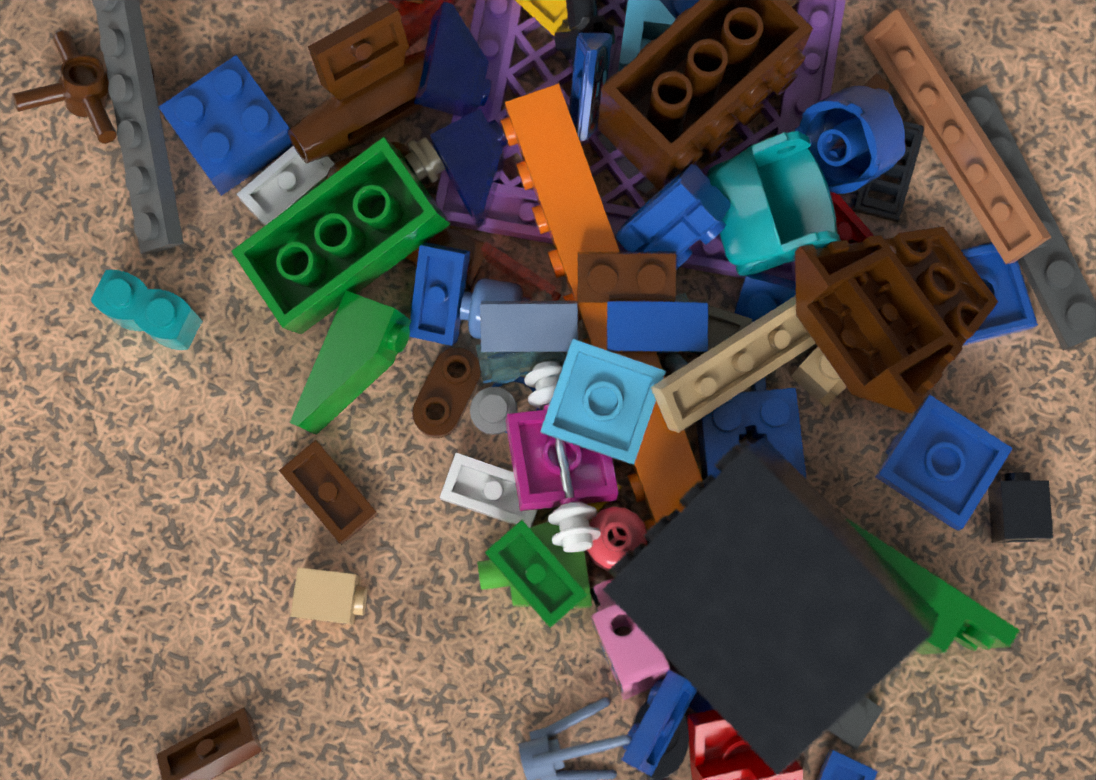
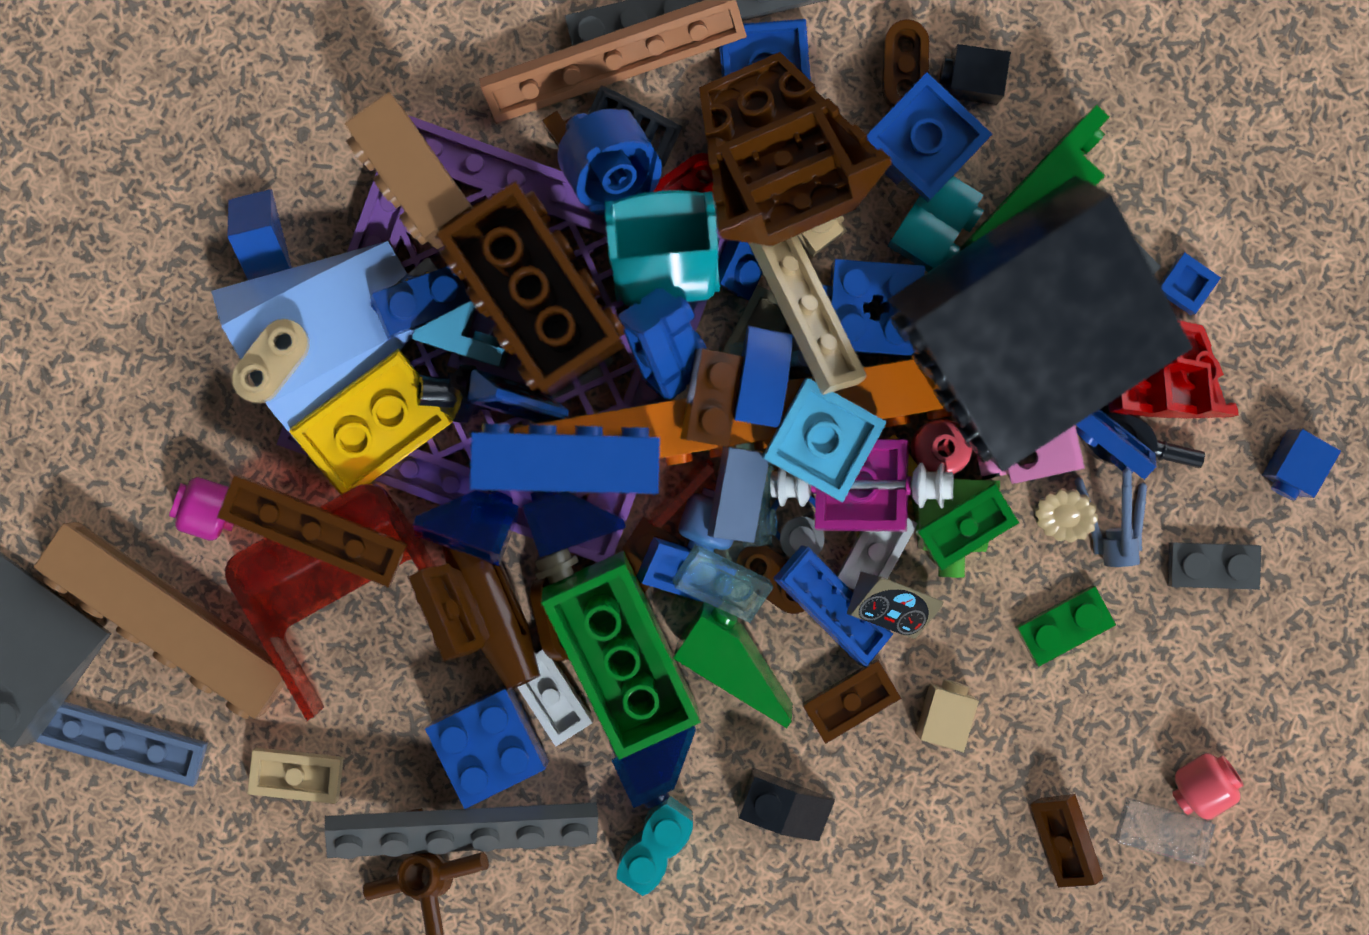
camera: 75 degrees left, 10 degrees up
none -> blue brick [470,423,660,494]
none -> clear blue slope [611,725,696,808]
none -> clear light blue plate [672,544,774,623]
none -> black slope [737,768,835,841]
none -> blue plate [773,545,893,667]
none -> slope [846,571,944,639]
none -> reddish brown plate [882,19,930,108]
none -> teal brick [888,176,984,272]
none -> green plate [1015,585,1116,667]
none -> tan piece [1035,488,1098,543]

